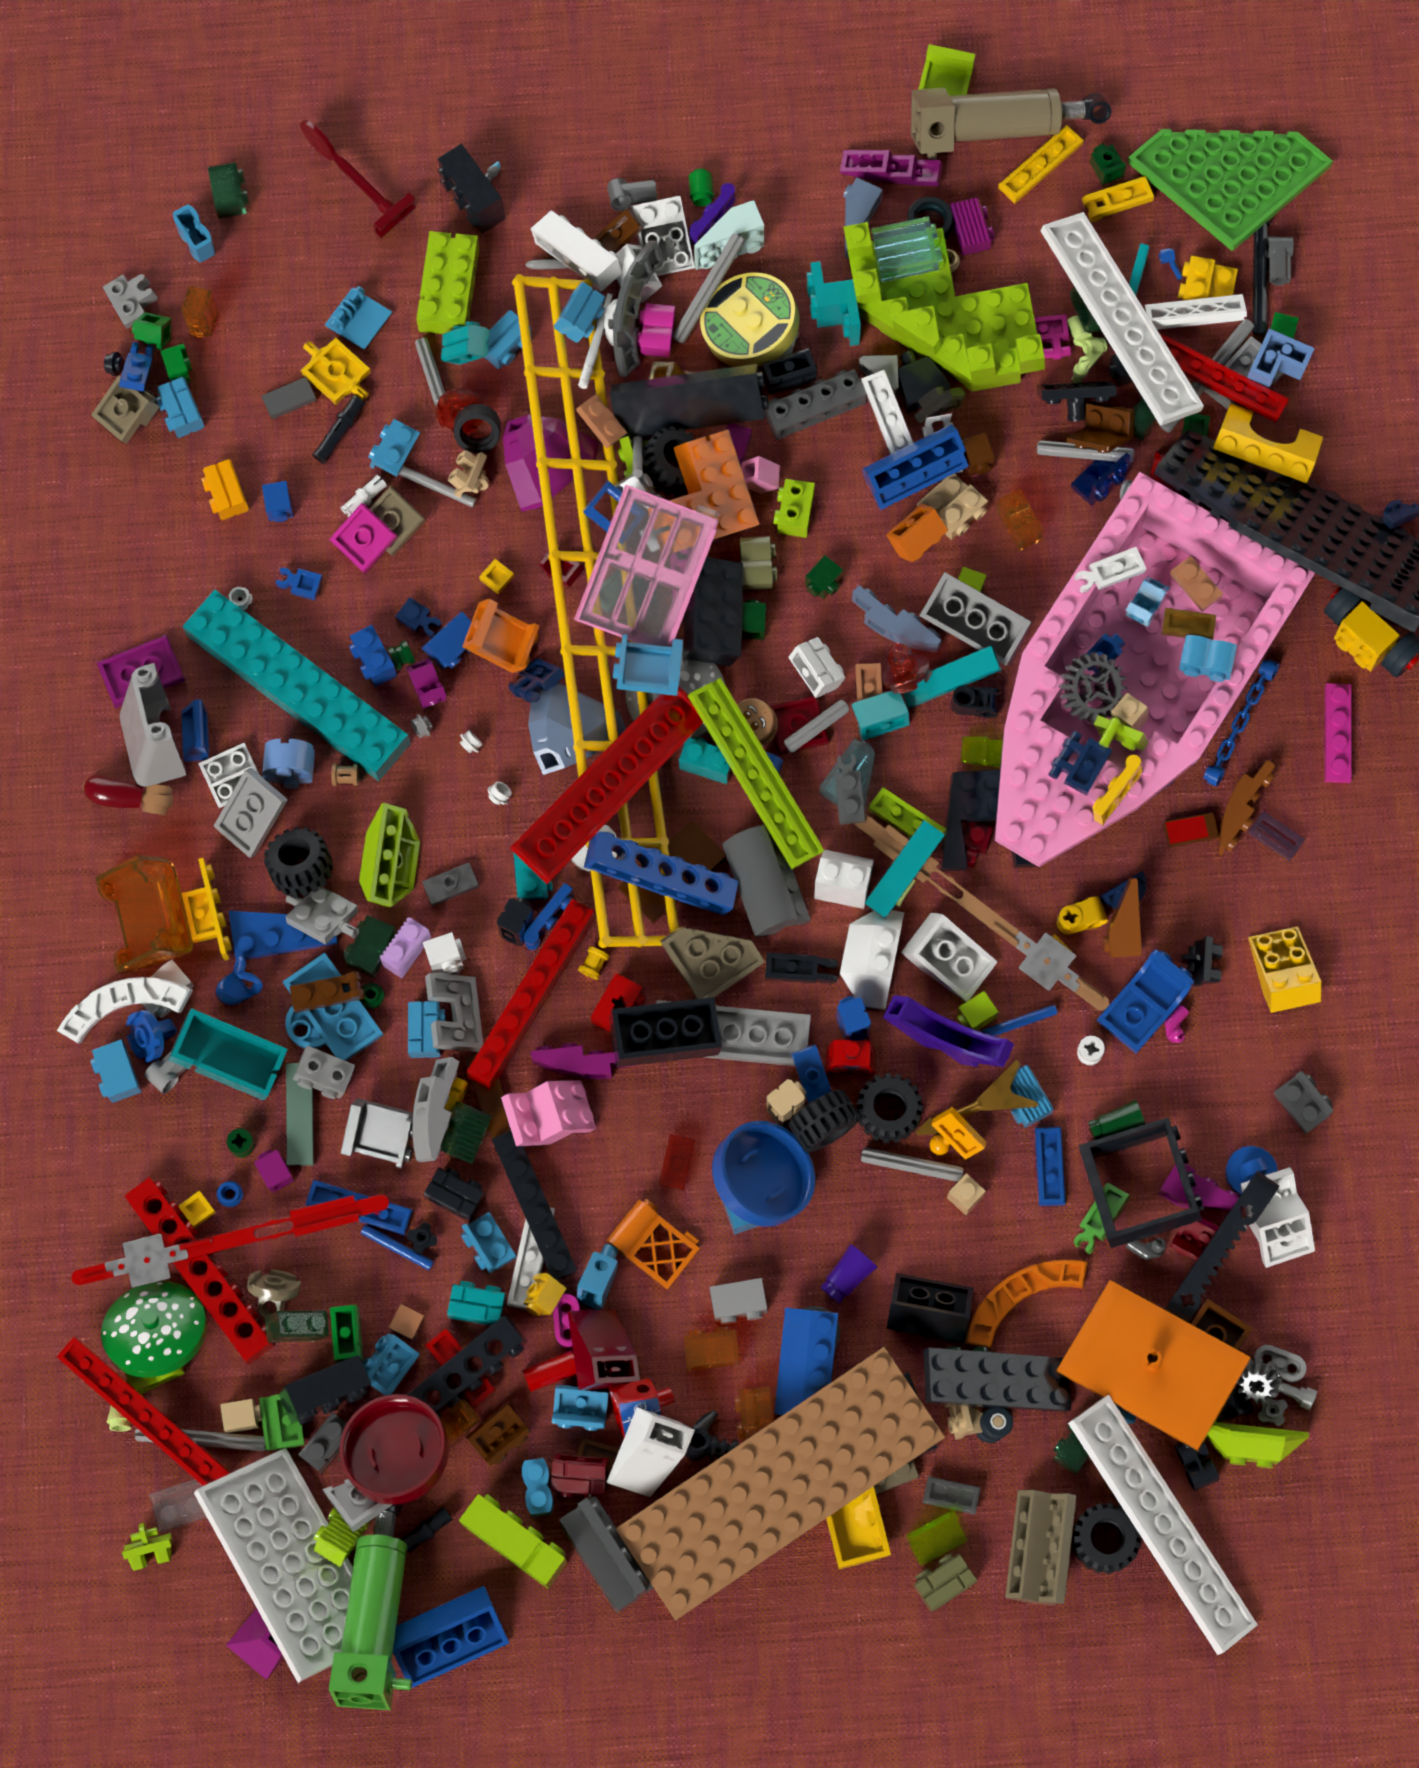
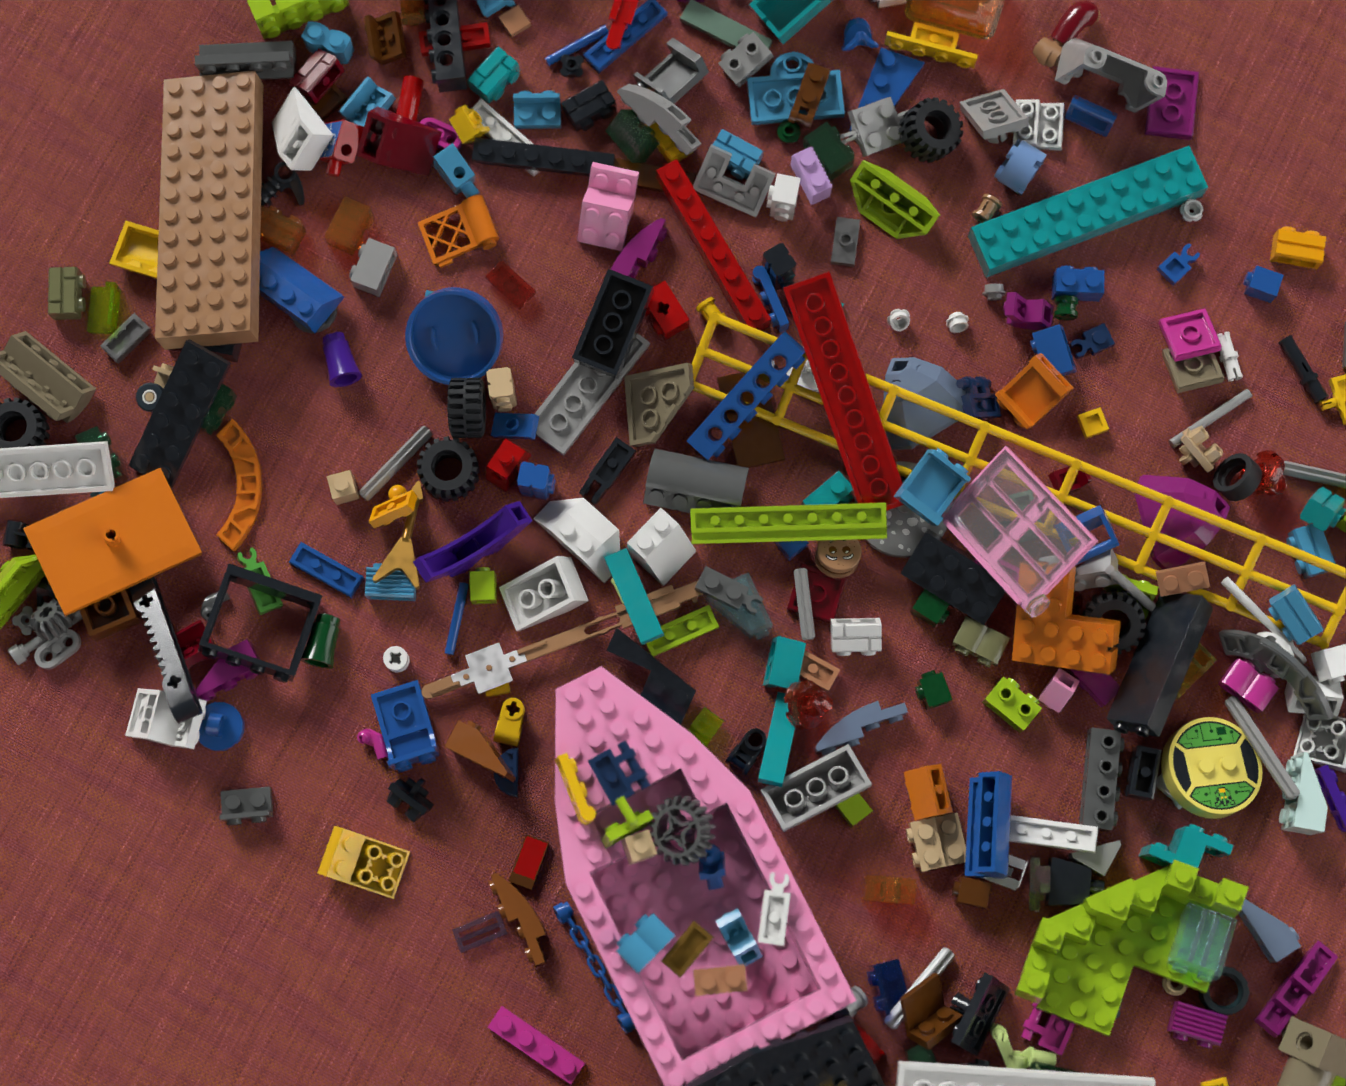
camera: 120 degrees right, 5 degrees up
dark azure bracket [368,419,420,477] -> none
black slope [886,1273,974,1344] -> none
dark red plate [963,822,993,868] -> none

